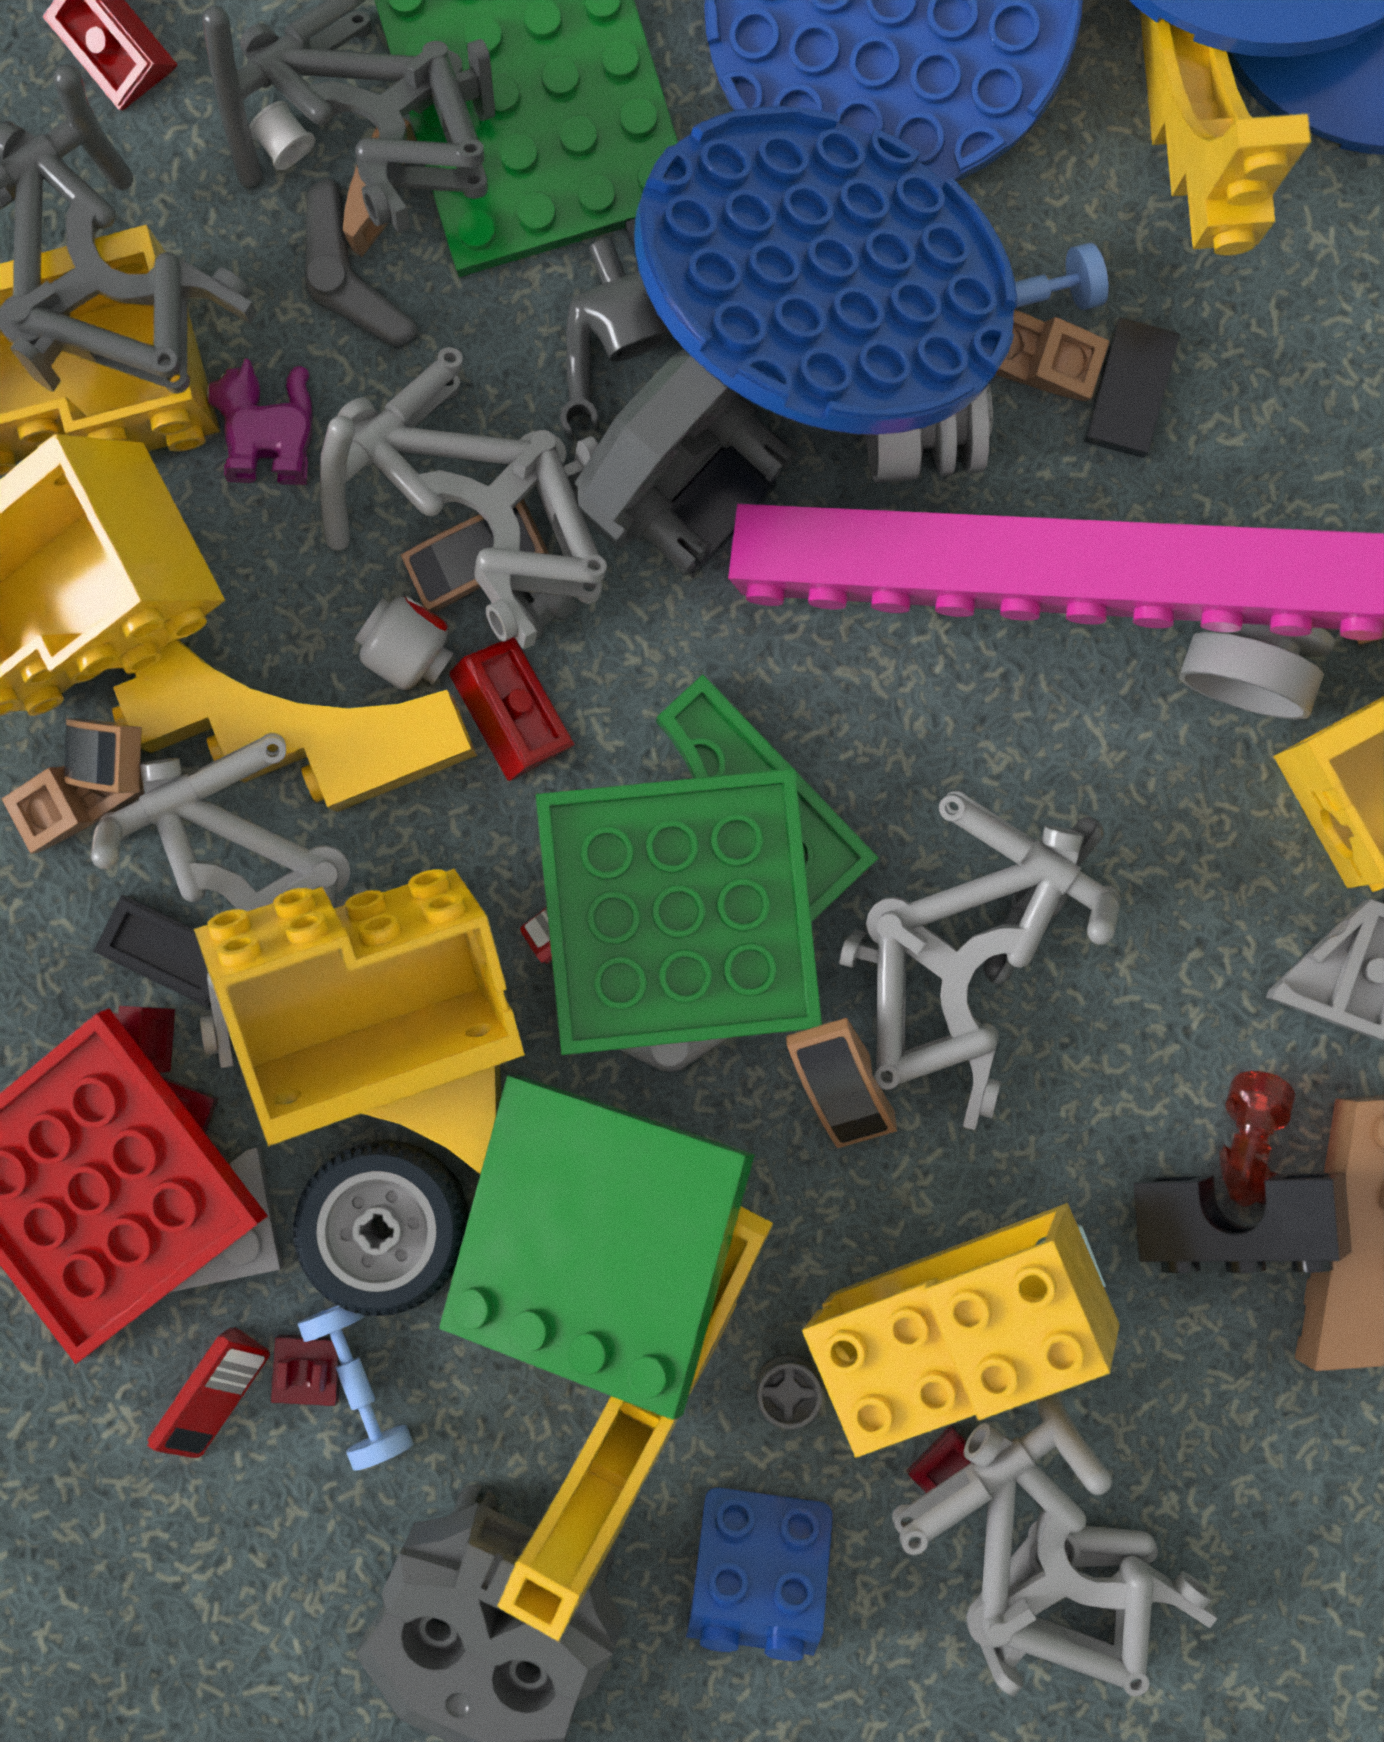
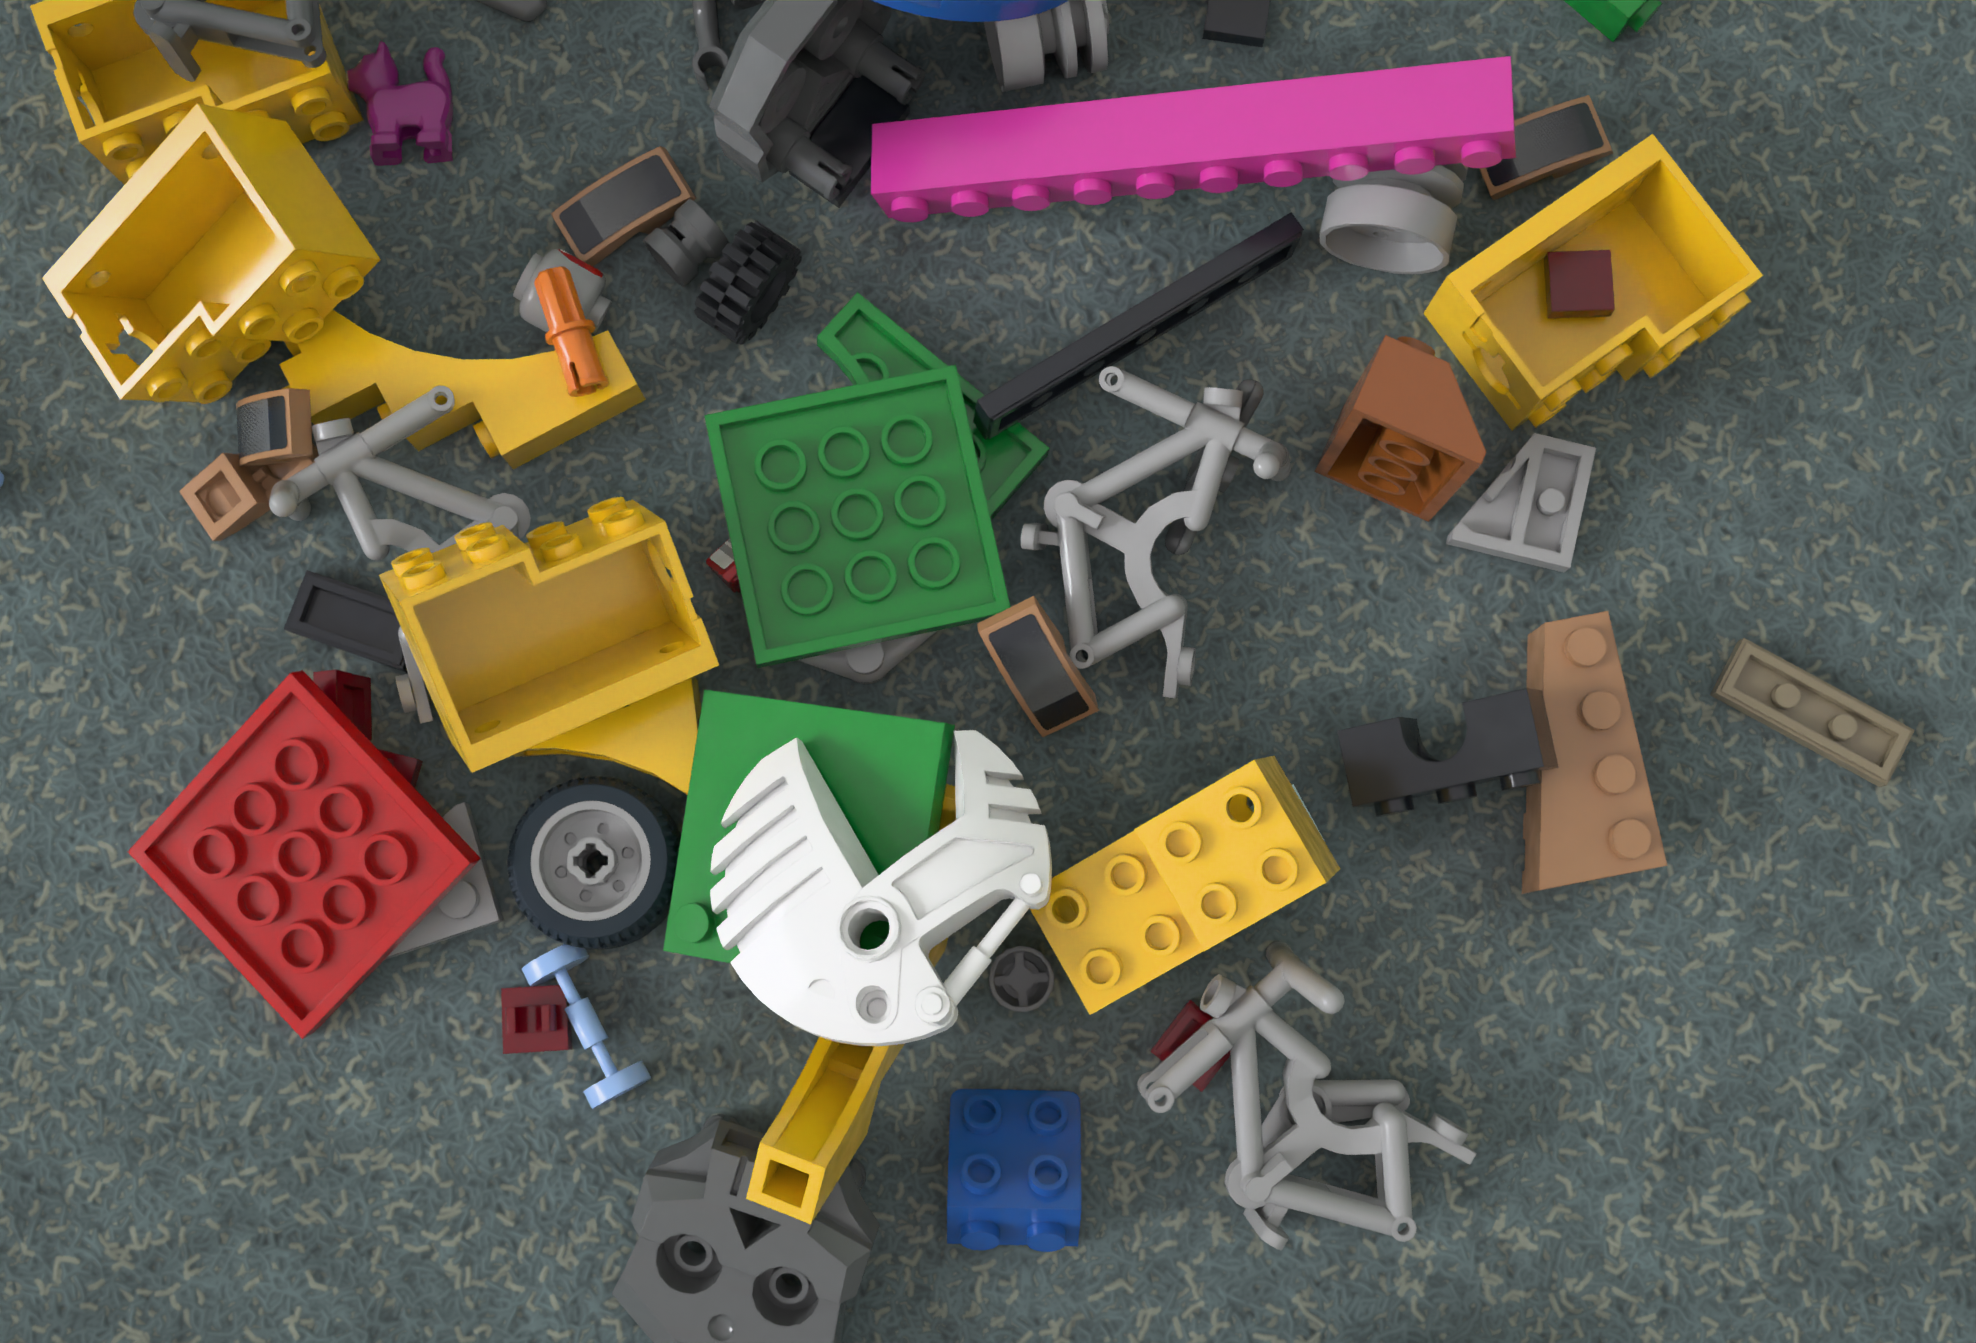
camera: 10 degrees left, 5 degrees down
slope [147,1327,270,1458] -> none
light grey piece [320,347,607,650] -> none
red slope [449,637,575,781] -> none
clear red arm [1219,1071,1295,1207] -> none
none -> orange axle [534,266,609,397]
none -> black tyre [694,221,802,345]
none -> white piece [710,730,1052,1046]
none -> black tile [973,212,1304,439]
none -> dark orange slope [1314,335,1486,522]

